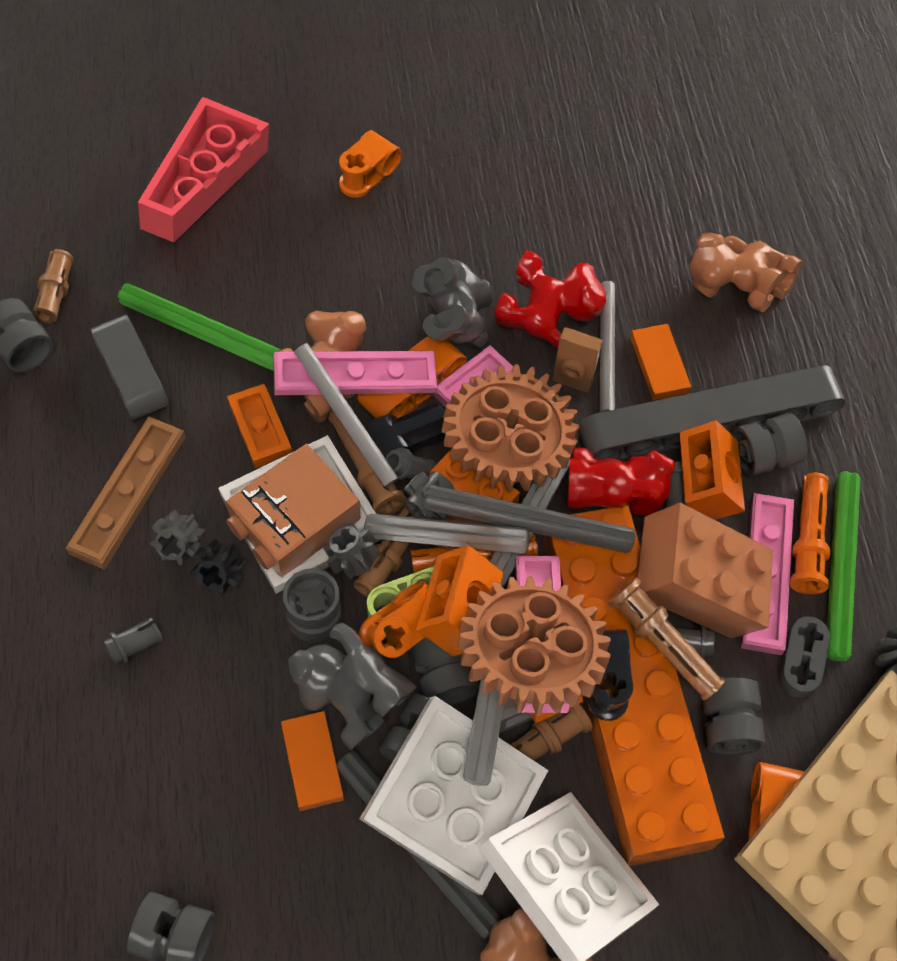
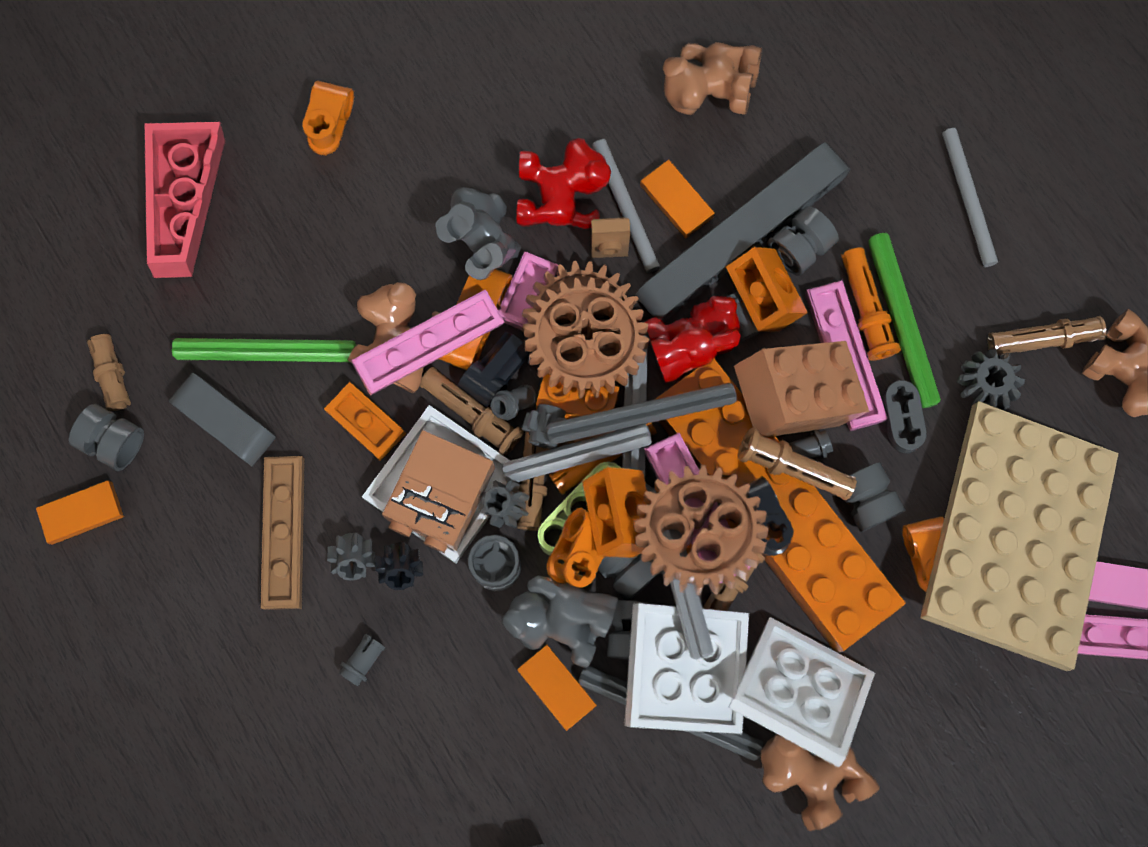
camera: 20 degrees left, 15 degrees up
light grey bar [294,343,398,487] -> none

